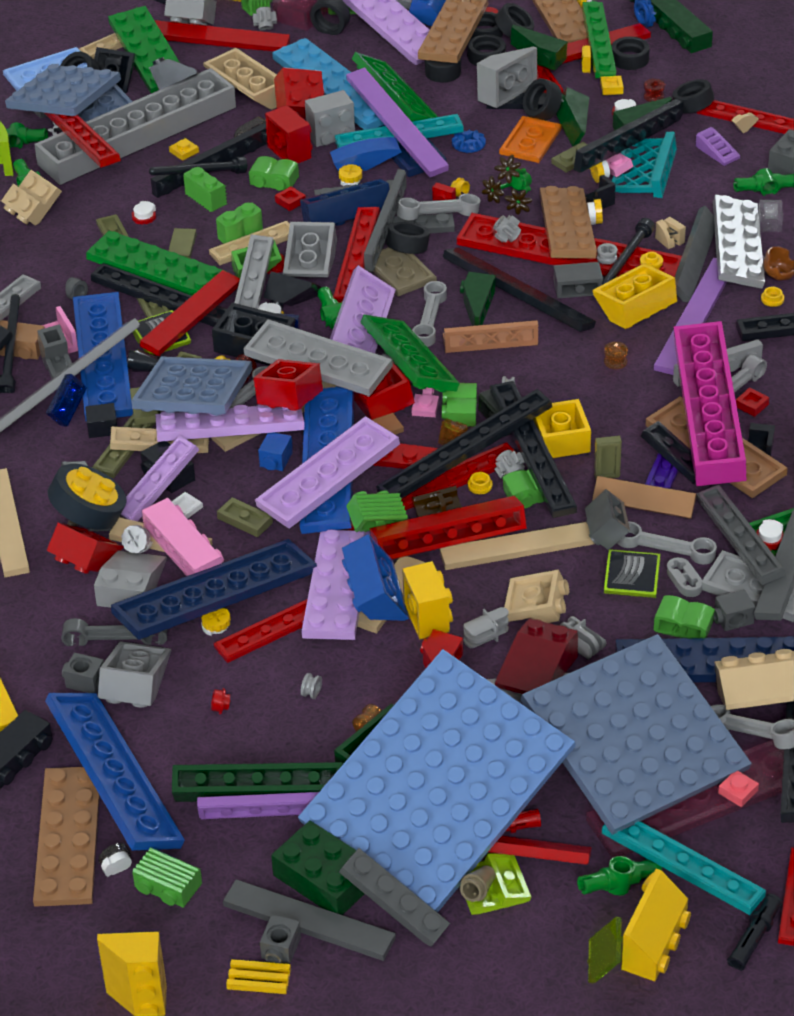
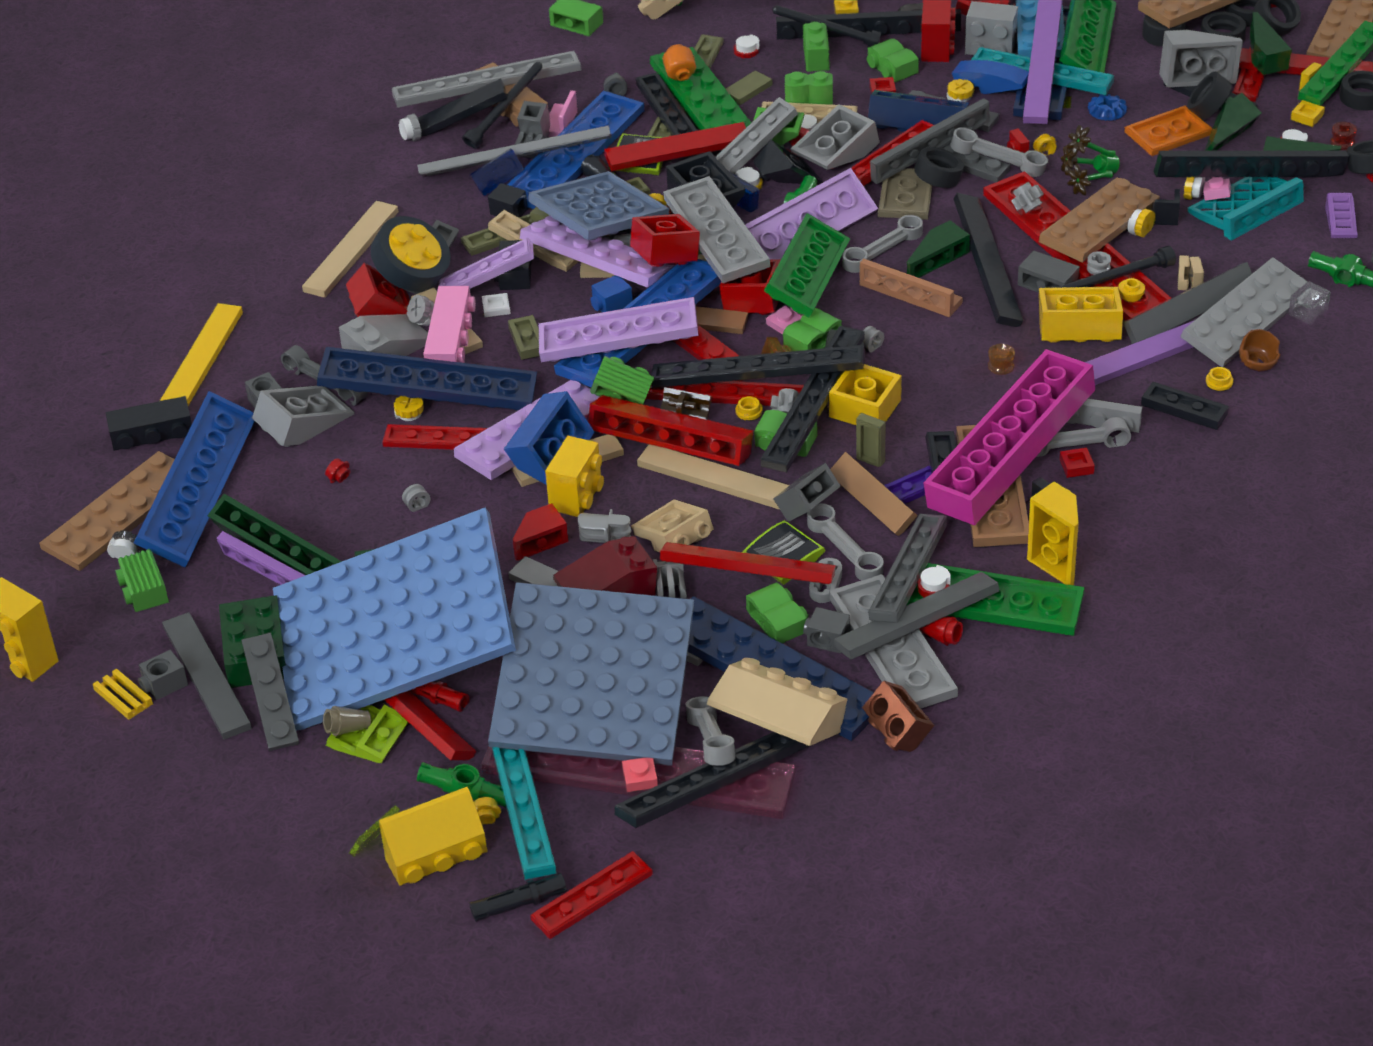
camera: 40 degrees right, 0 degrees up
none -> red tile [660,542,836,584]
none -> orange head [663,44,696,81]

